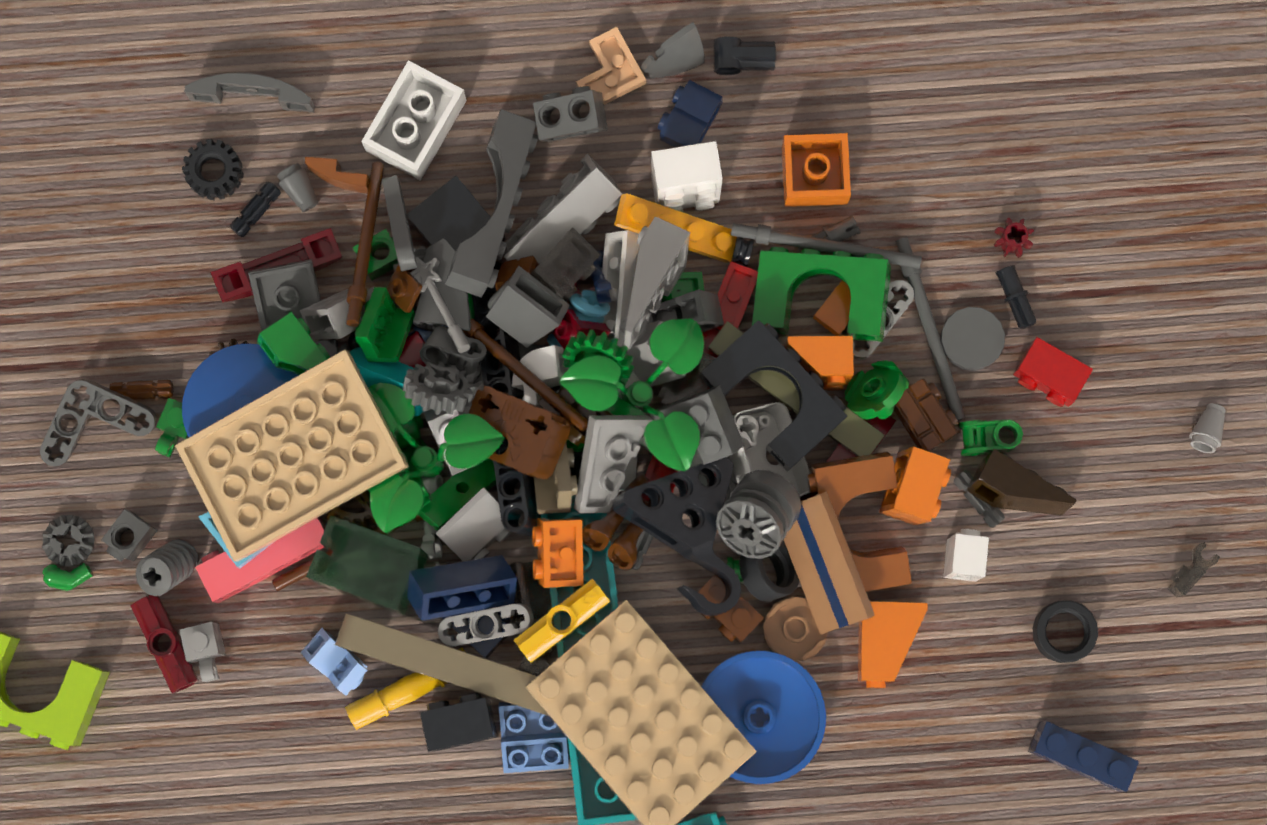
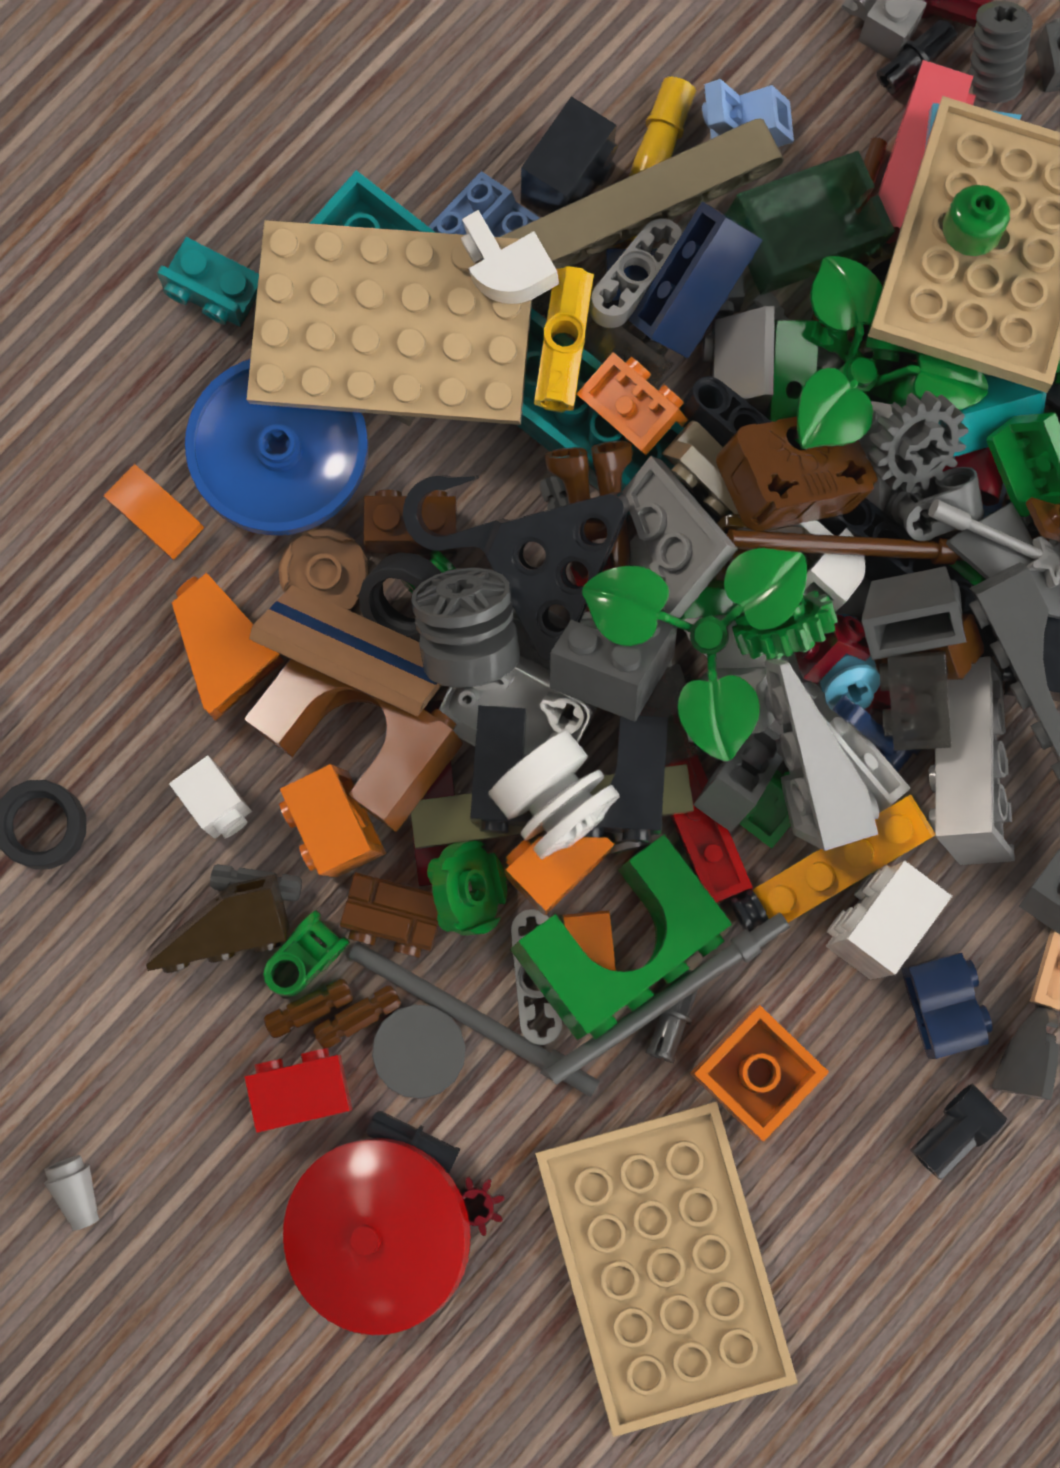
camera: 130 degrees right, 0 degrees up
none -> orange slope [104,464,204,560]
none -> reddish brown axle [263,979,353,1038]
none -> red dish [283,1138,471,1335]
none -> reddish brown axle [313,985,402,1049]
none -> white brick [460,210,559,304]
none -> white wheel [488,730,620,859]
none -> tan plate [535,1101,798,1437]
none -> black axle [876,20,957,94]
none -> green head [943,184,1010,256]

